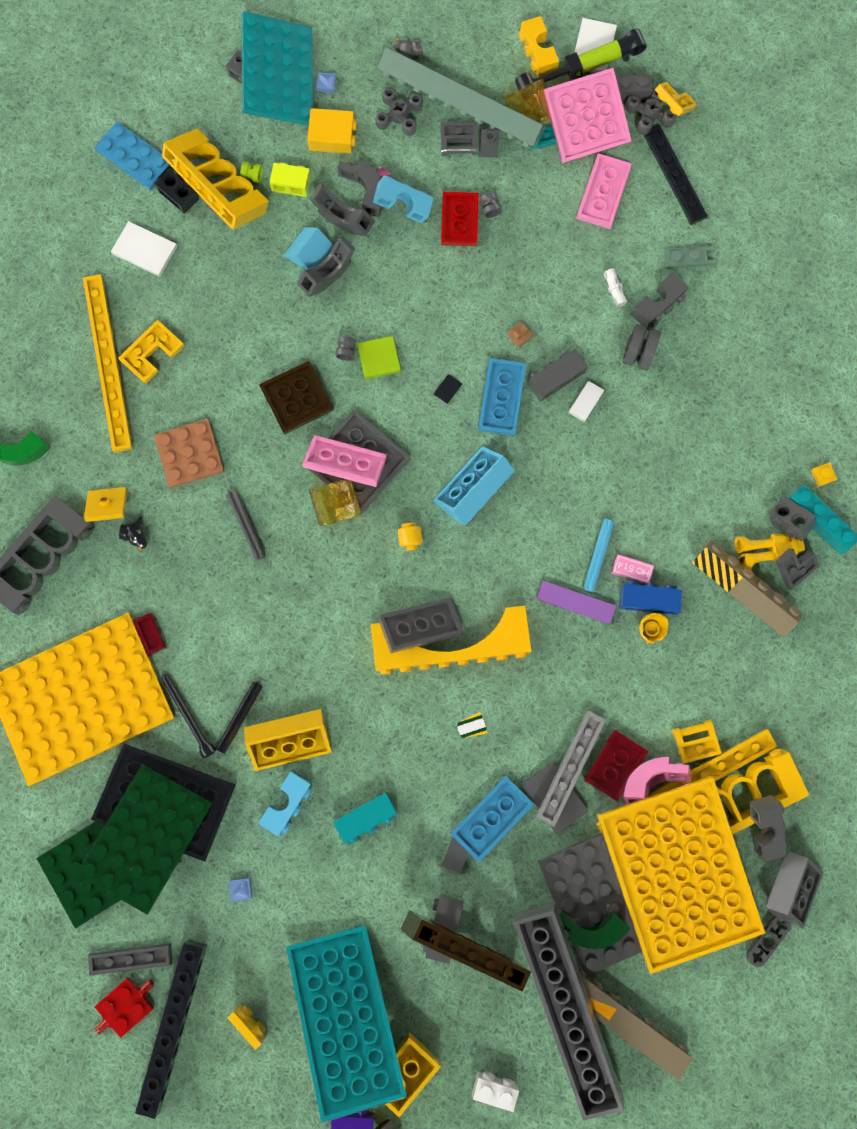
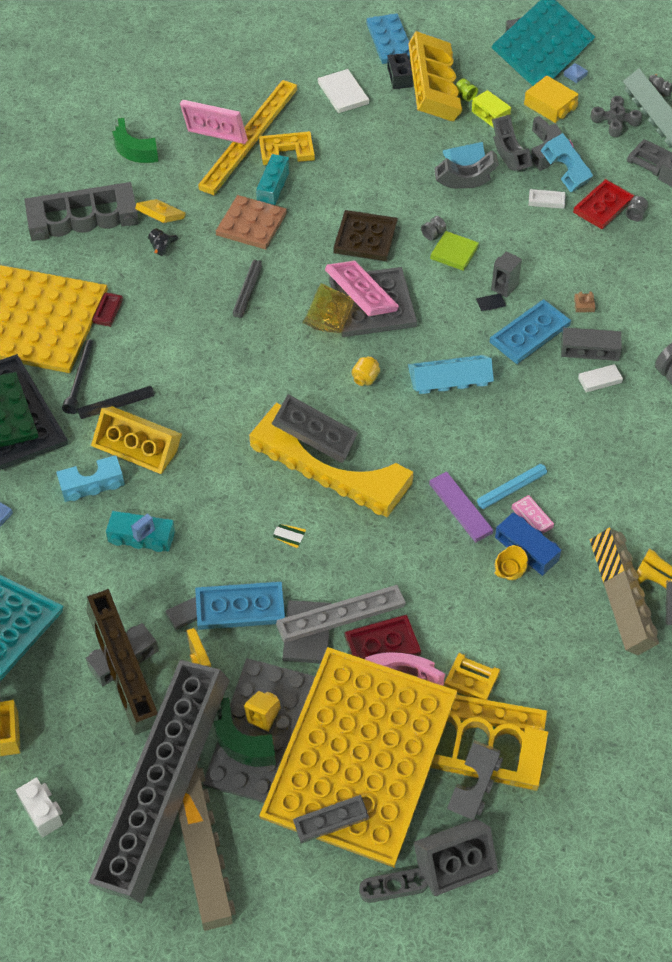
camera: 40 degrees right, 25 degrees down
none -> medium blue tile [131,513,155,542]
none -> bright pink tile [180,100,248,144]
none -> yellow plate [187,628,211,667]
none -> yellow slope [244,691,281,732]
none -> teal brick [256,154,289,205]
none -> dark grey tile [293,795,369,844]
none -> dark grey brick [491,251,522,298]
none -> white tile [528,189,565,209]

